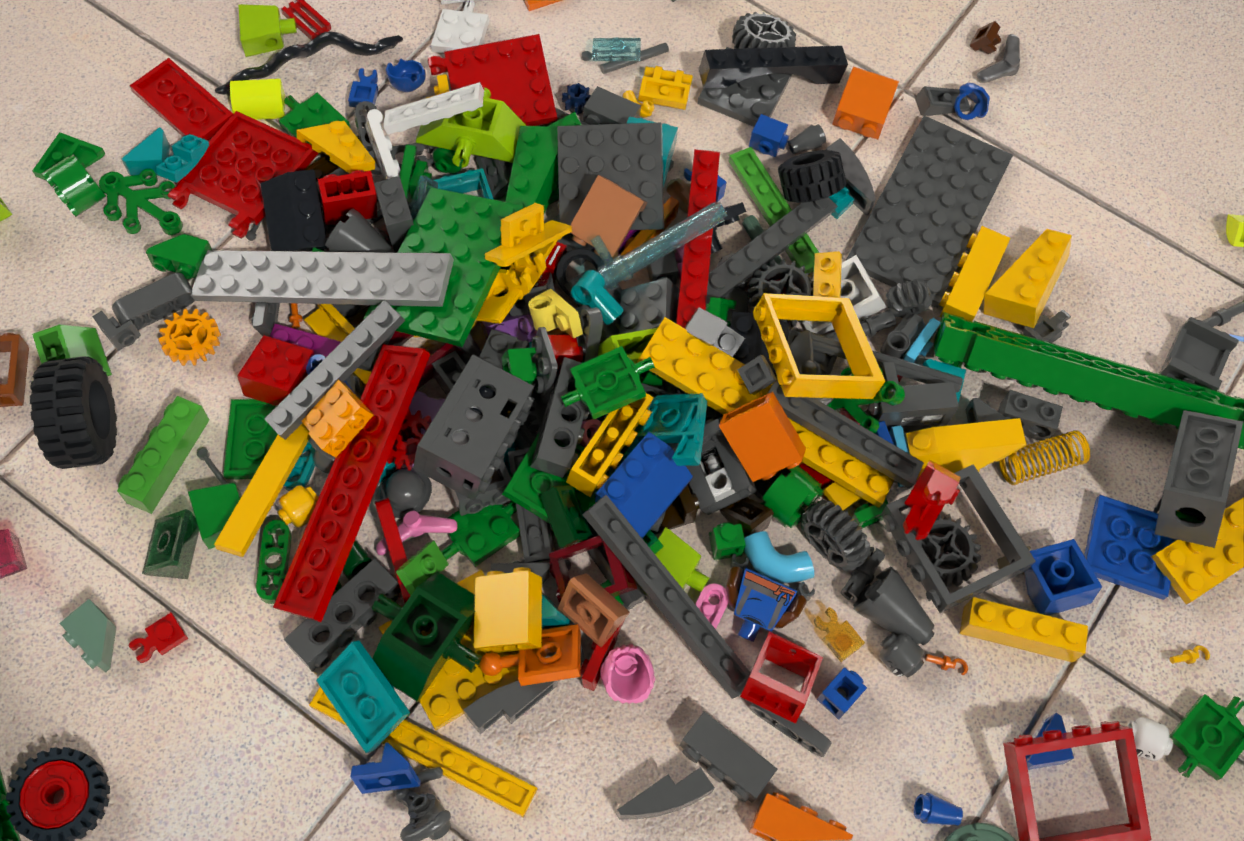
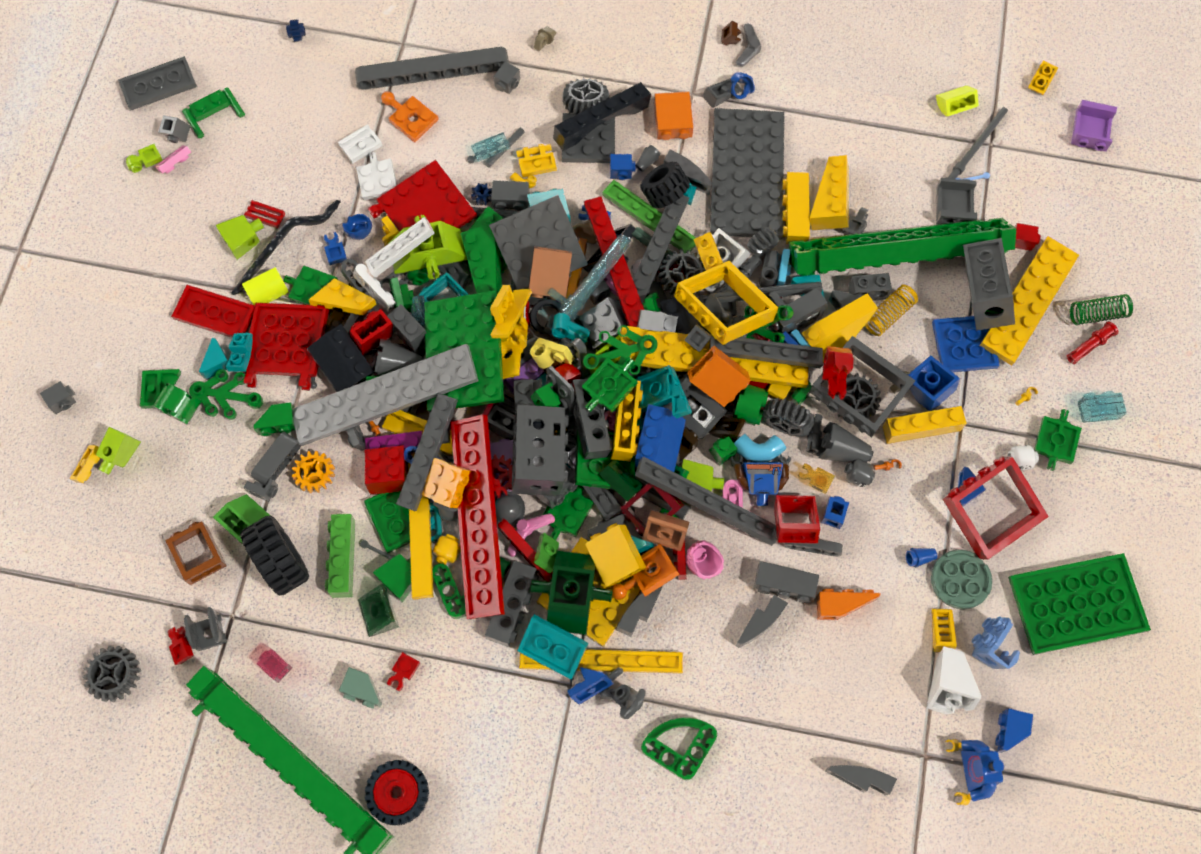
camera: 20 degrees left, 5 degrees up
none -> green plant [583,325,658,375]

